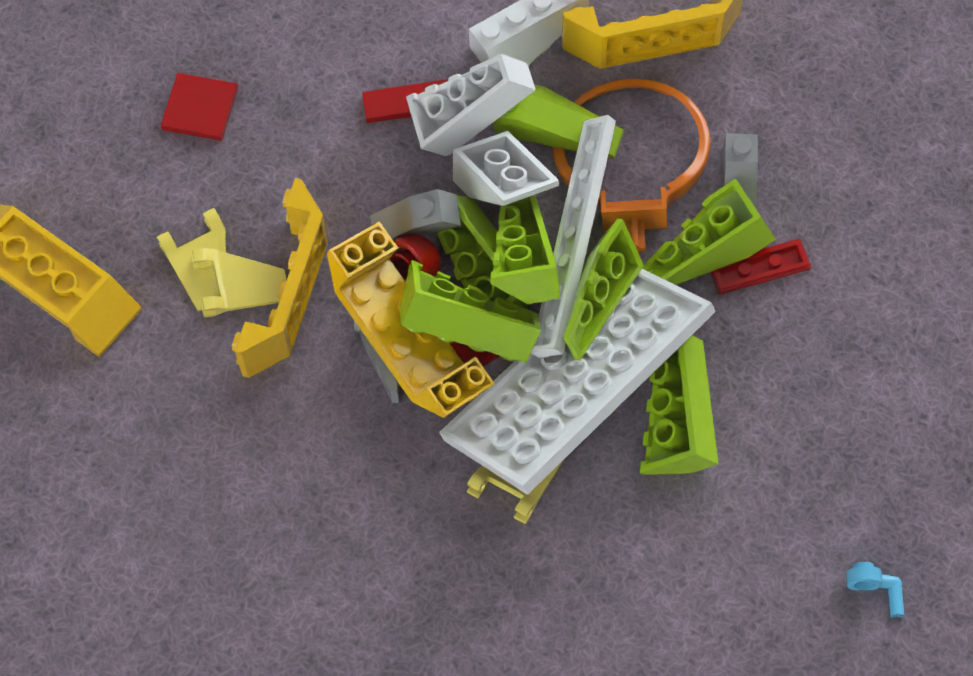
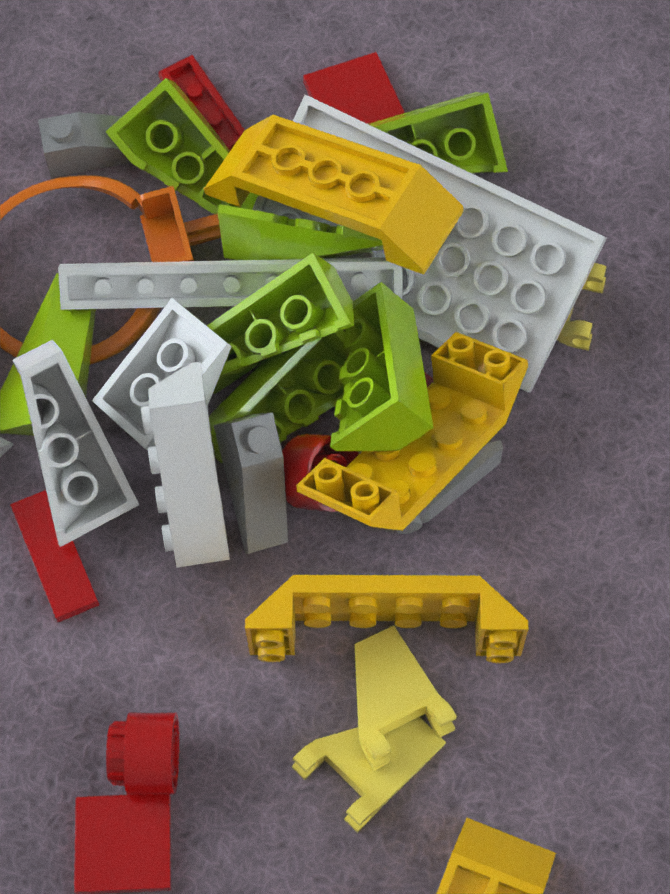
camera: 105 degrees left, 0 degrees up
none -> red piece [106,712,180,795]
none -> white wedge [141,362,230,568]
none -> yellow slope [204,115,464,275]
none -> red tile [303,52,405,124]

